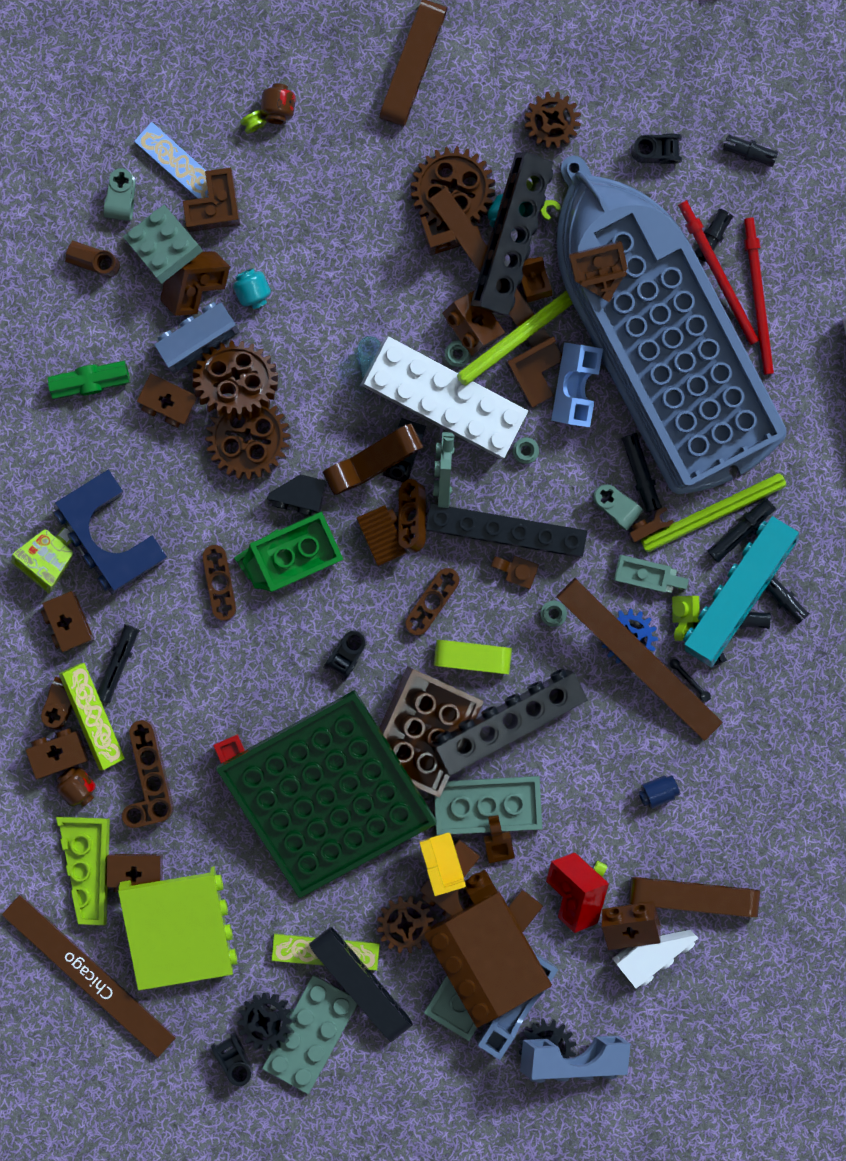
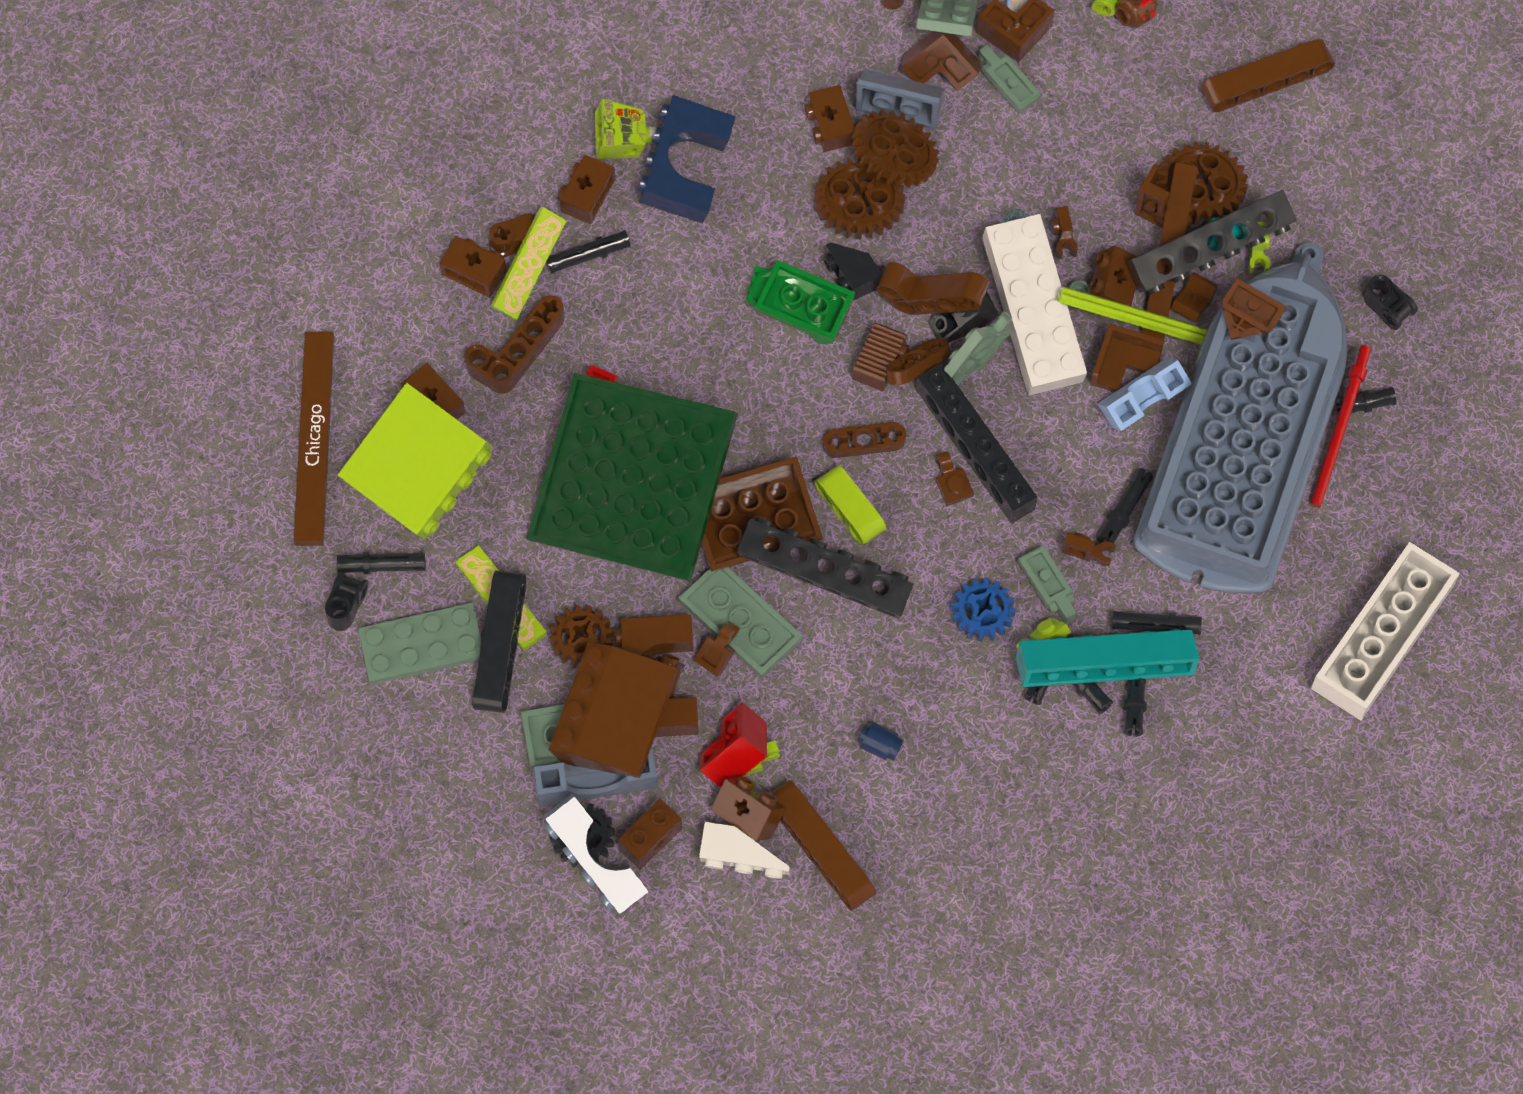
camera: 45 degrees right, 20 degrees down
green piece [48,360,130,400] -> none
reddish brown head [56,767,96,807] -> none
lime wing [56,817,110,925] -> none
reddish brown beam [203,545,237,621] -> none
teal head [232,268,271,309] -> none
black gear [237,993,296,1051] -> none
black piece [323,630,367,681] -> none
yellow panel [419,832,466,896] -> none
sand green plate [513,437,539,464] -> none
reddish brown gear [524,92,581,150] -> none
sand green plate [540,601,567,627] -> none
reddish brown tile [556,578,723,741] -> none
sand green piece [593,484,644,531] -> none
lime axle [641,473,786,552] -> none
black hinge [670,659,711,702] -> none
black pin [723,134,778,167] -> none
red bar [744,218,774,375] -> none
none -> black pin [337,551,426,575]
none -> reddish brown brick [618,799,682,870]
none -> sand green hinge [978,45,1041,114]
none -> reddish brown plate [1051,206,1078,259]

